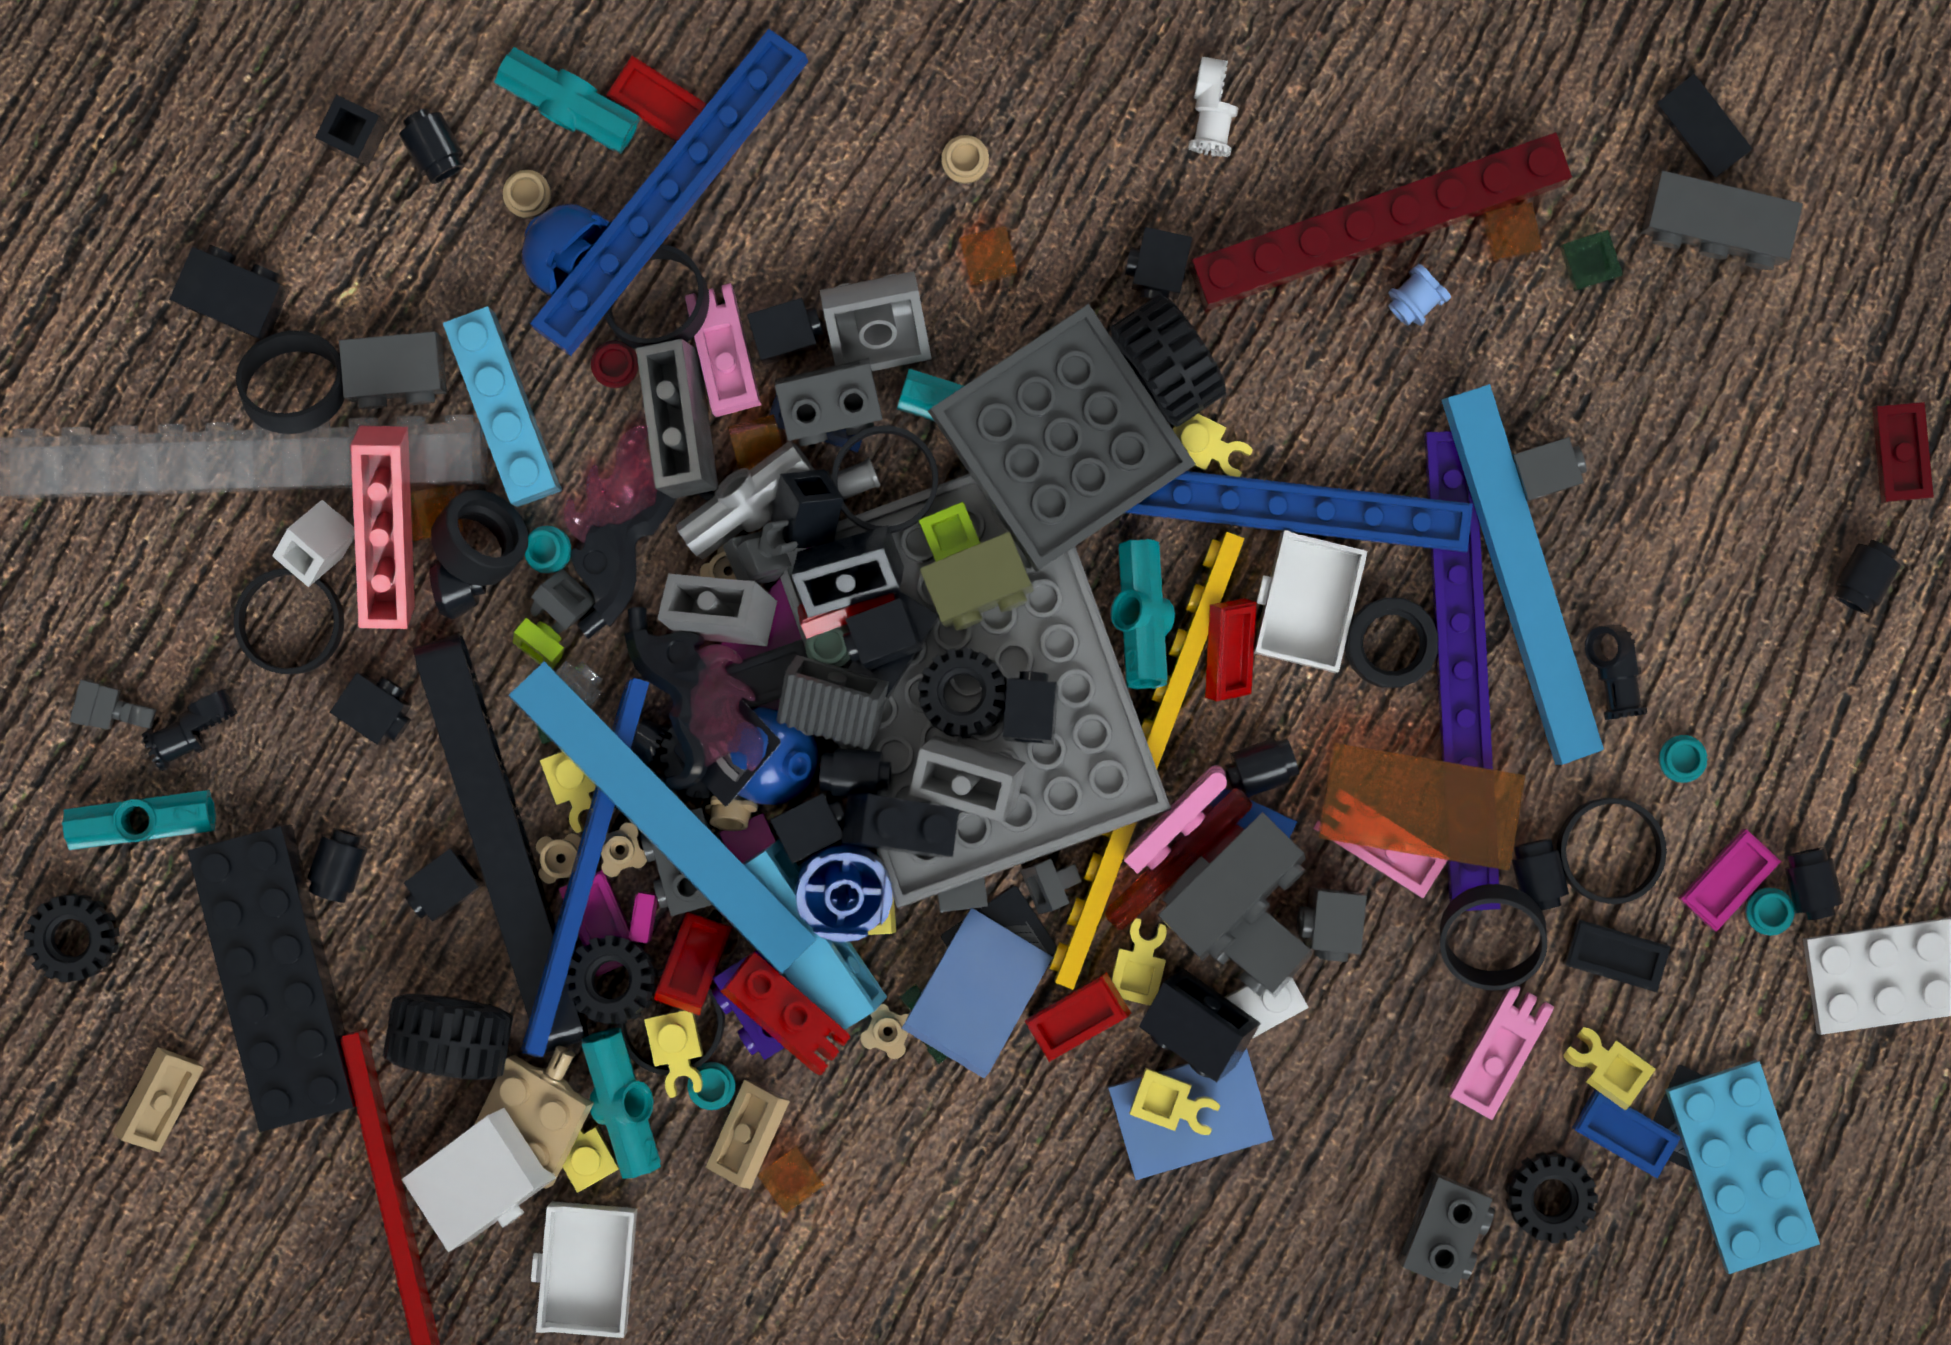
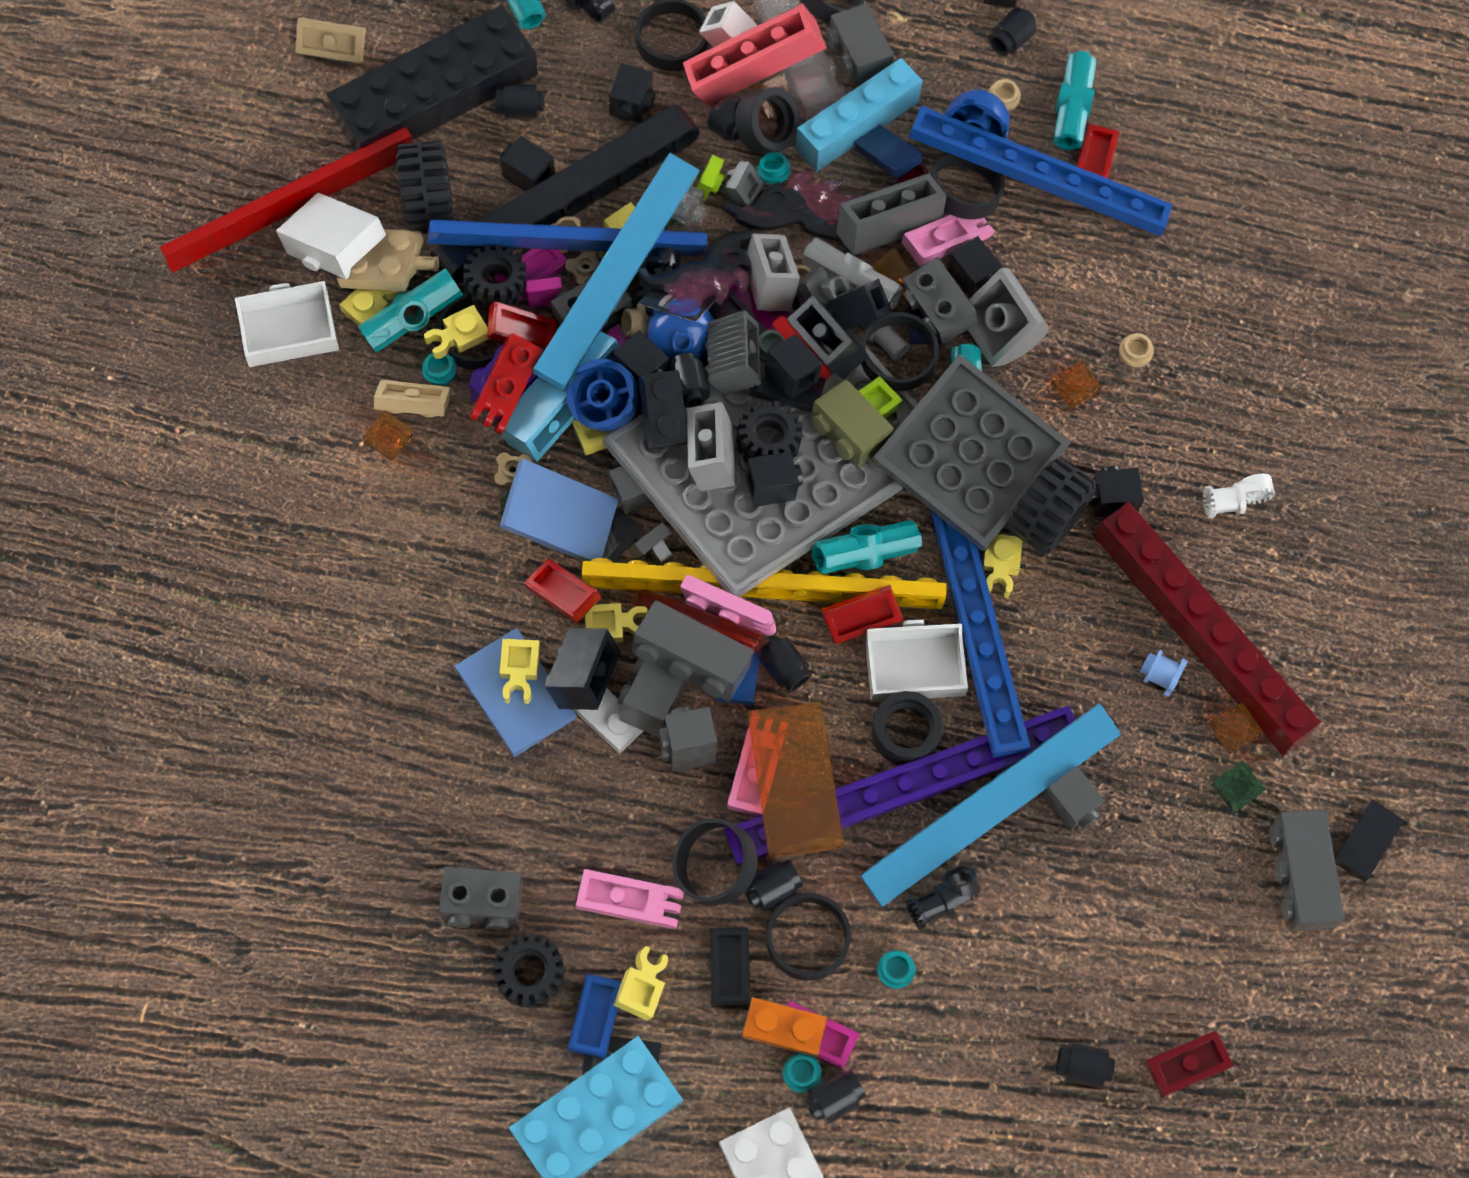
camera: 70 degrees right, 20 degrees down
none -> orange plate [742,997,827,1057]
none -> dark blue tile [854,125,923,179]

